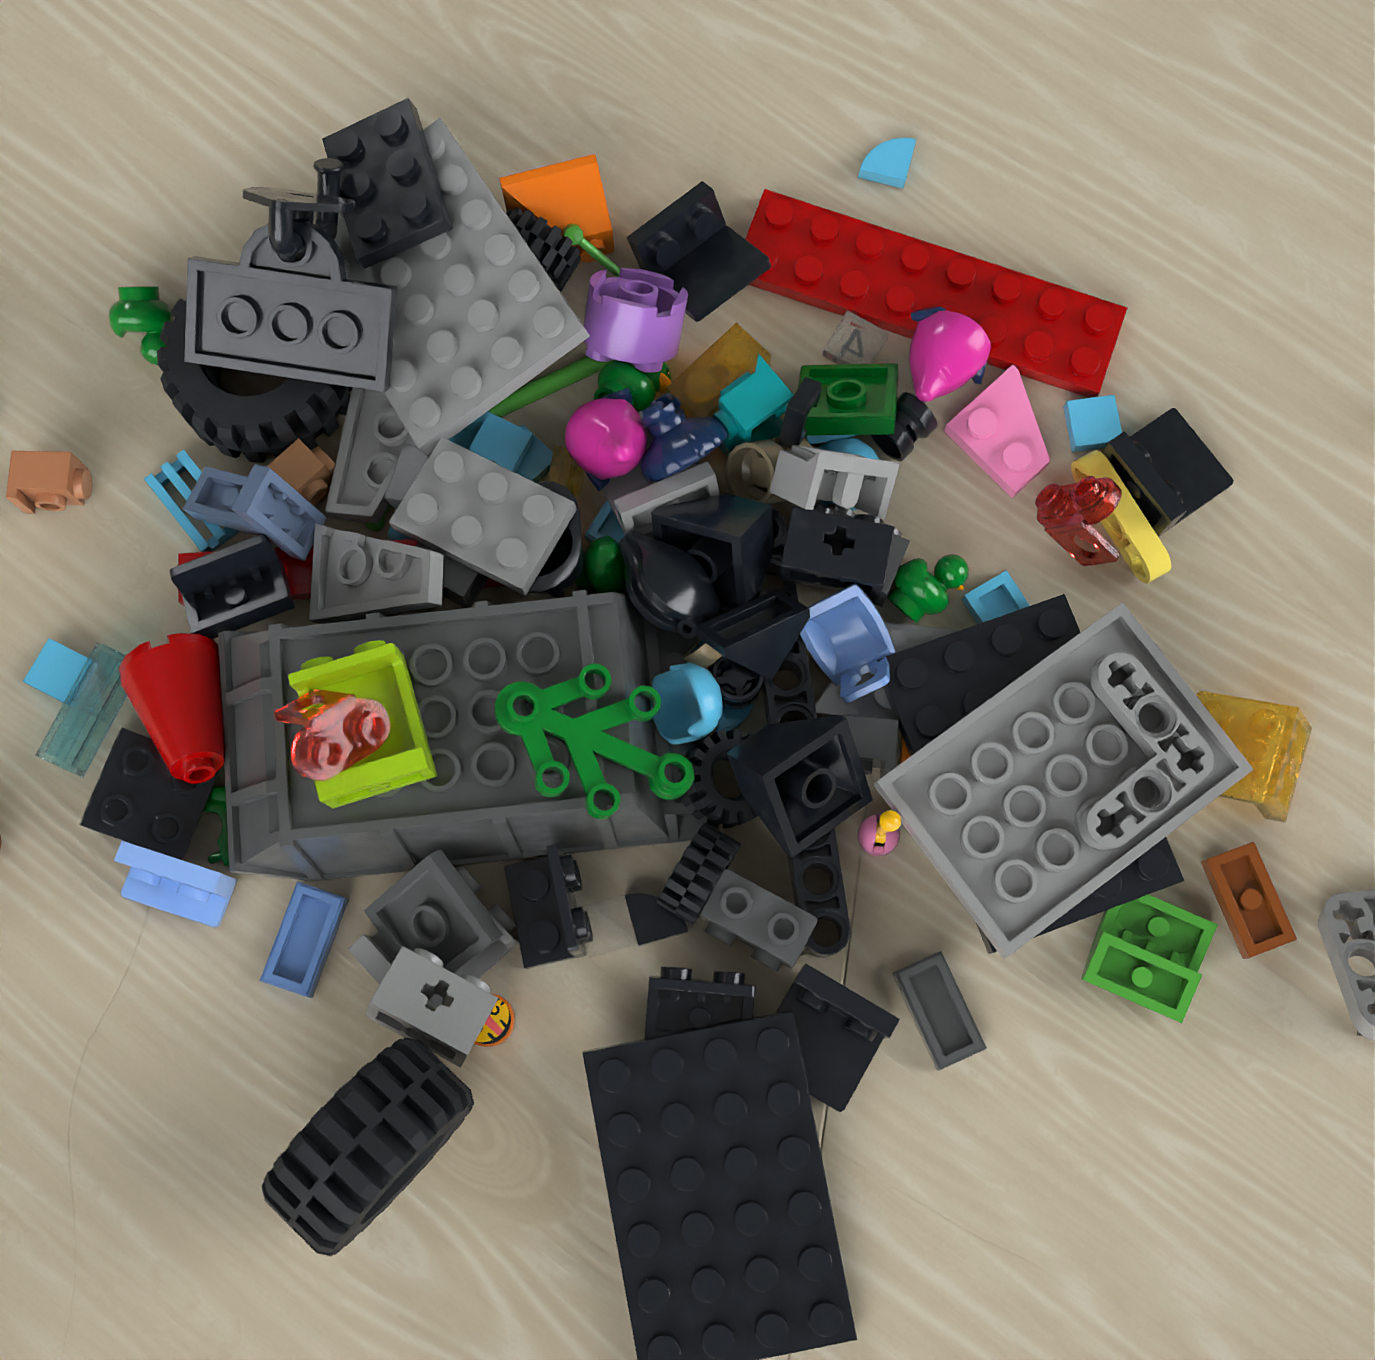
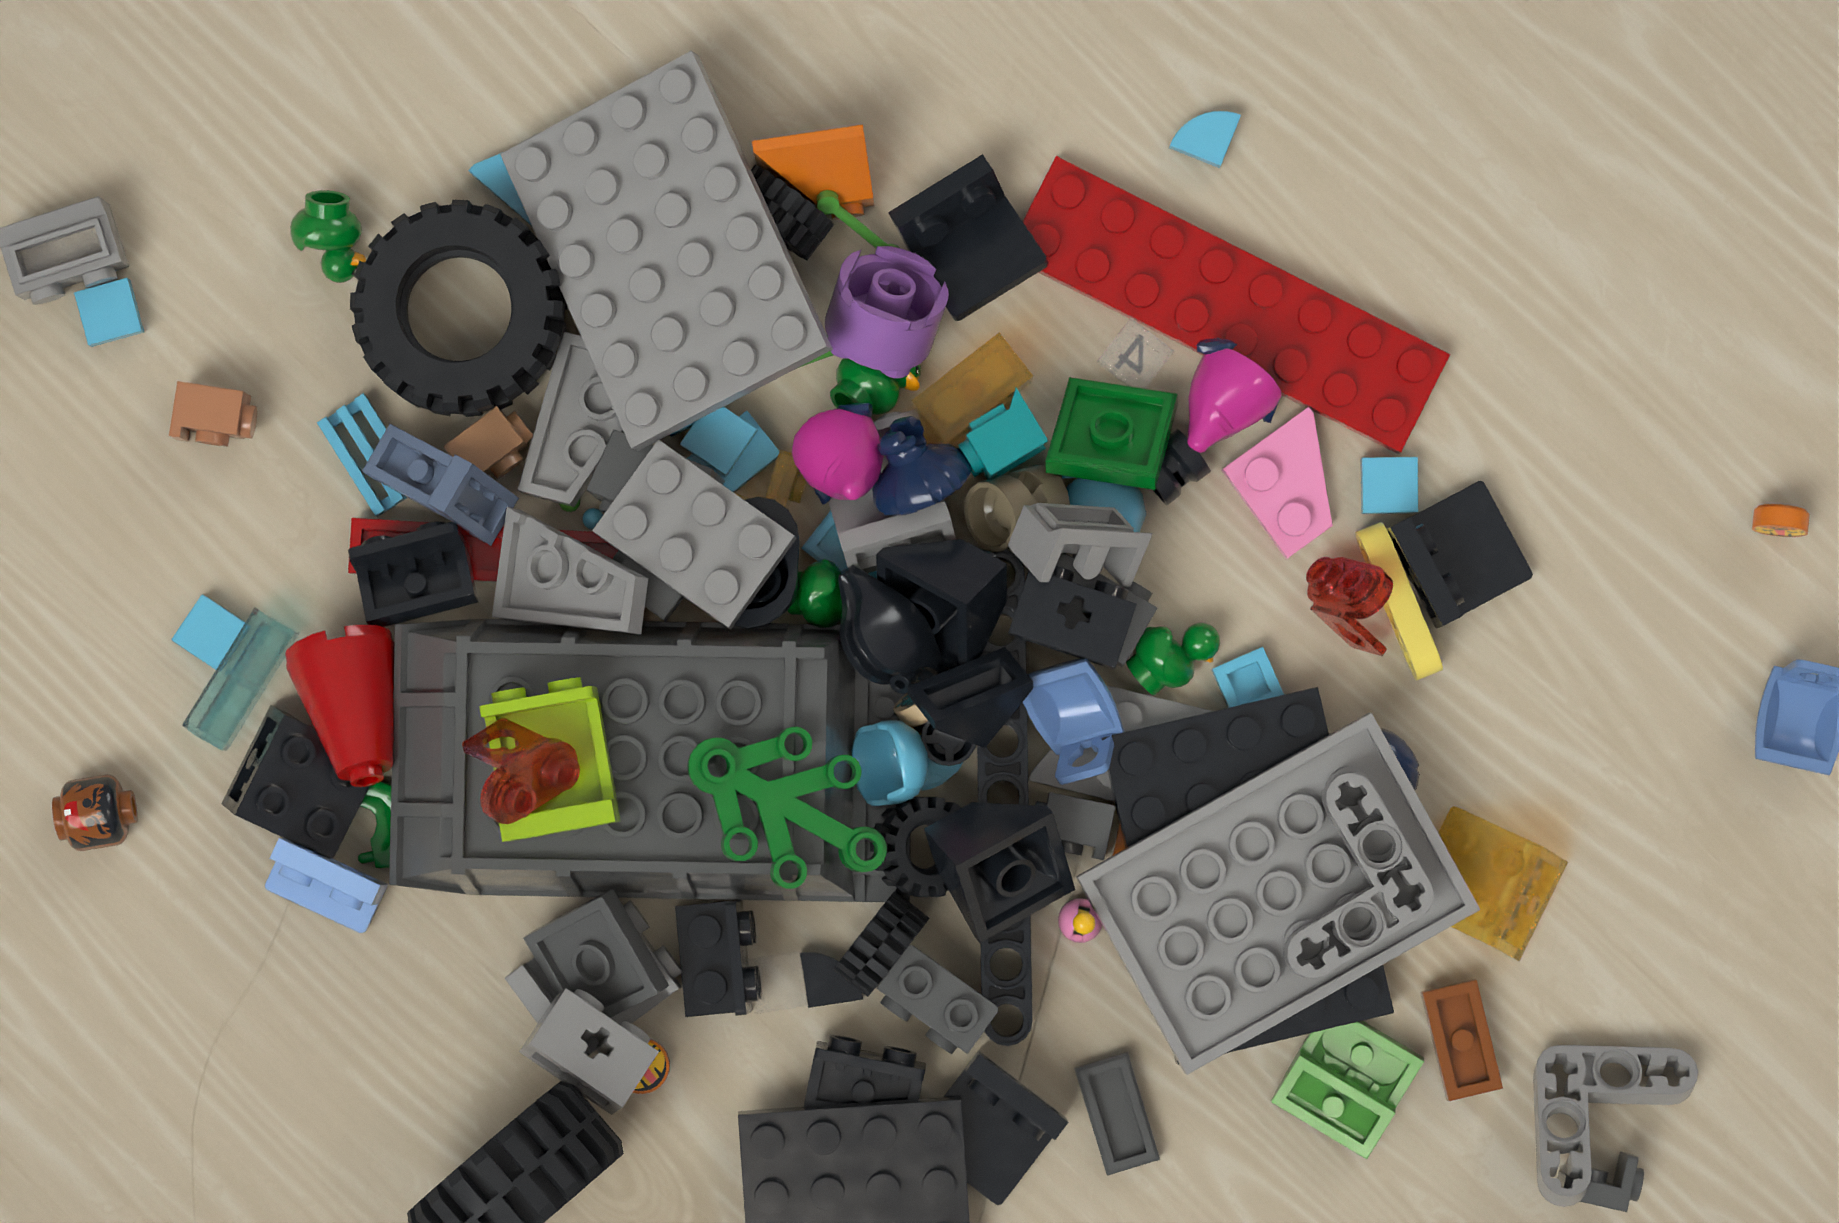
camera: 10 degrees right, 10 degrees up
plate [184,158,397,392] -> none
medium blue tile [260,881,349,998] -> none
black plate [322,98,453,269] -> none
black tile [778,377,823,449] -> none

